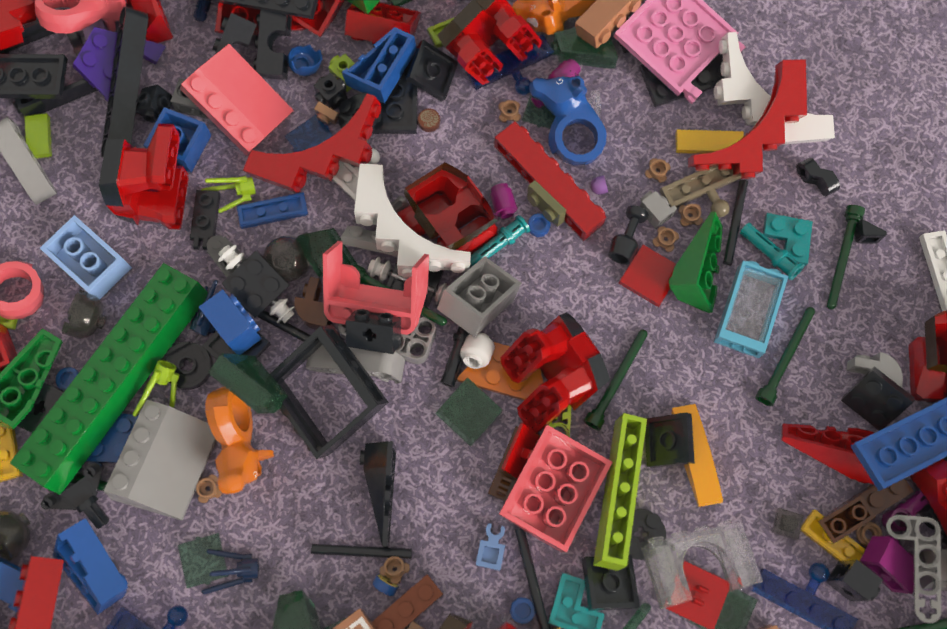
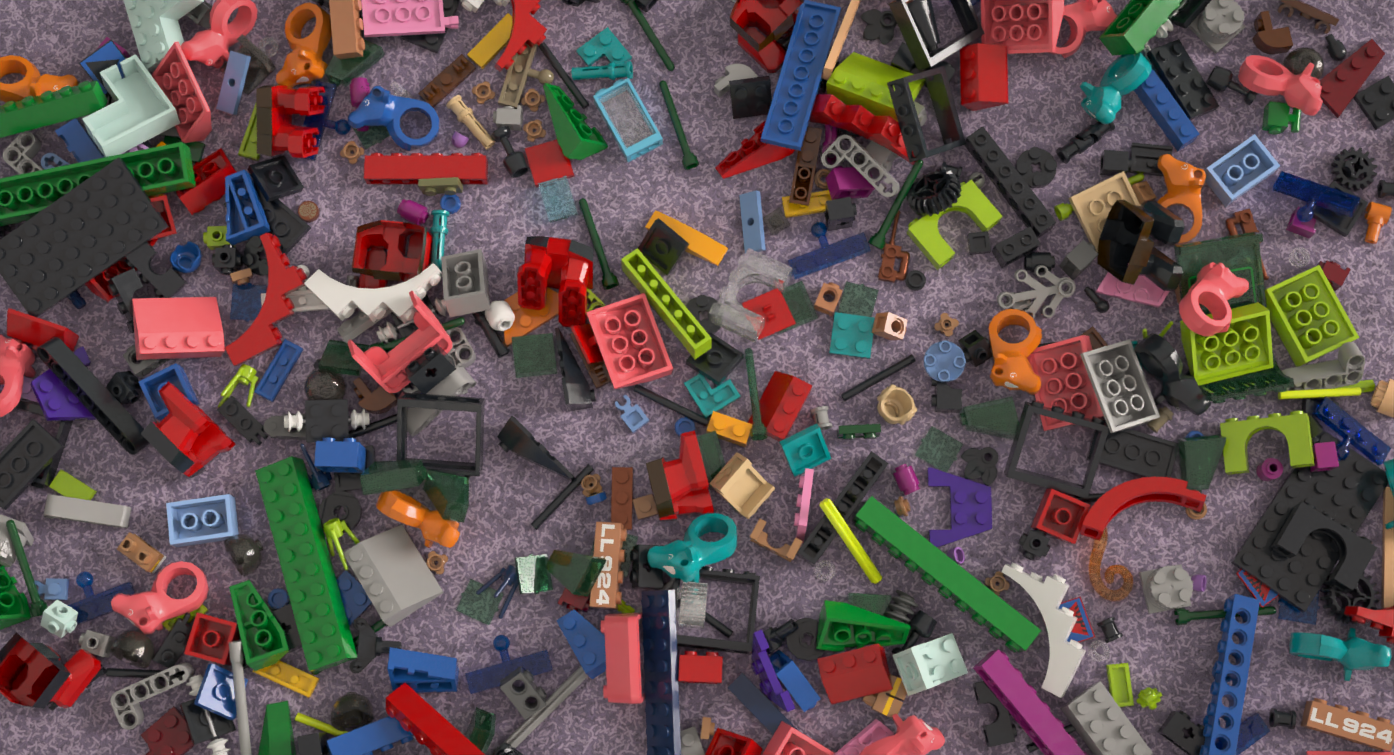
camera: 45 degrees left, 5 degrees up
none -> medium nougat hips [117,532,166,574]
none -> reddish brown plate [418,54,476,108]
none -> clear green slope [423,470,469,523]
none -> tan pin [446,95,496,150]
none -> clear green piece [514,554,553,595]
none -> clear light blue plate [538,176,578,223]
none -> black wedge [555,328,596,411]
none -> medium blue tile [739,190,766,255]

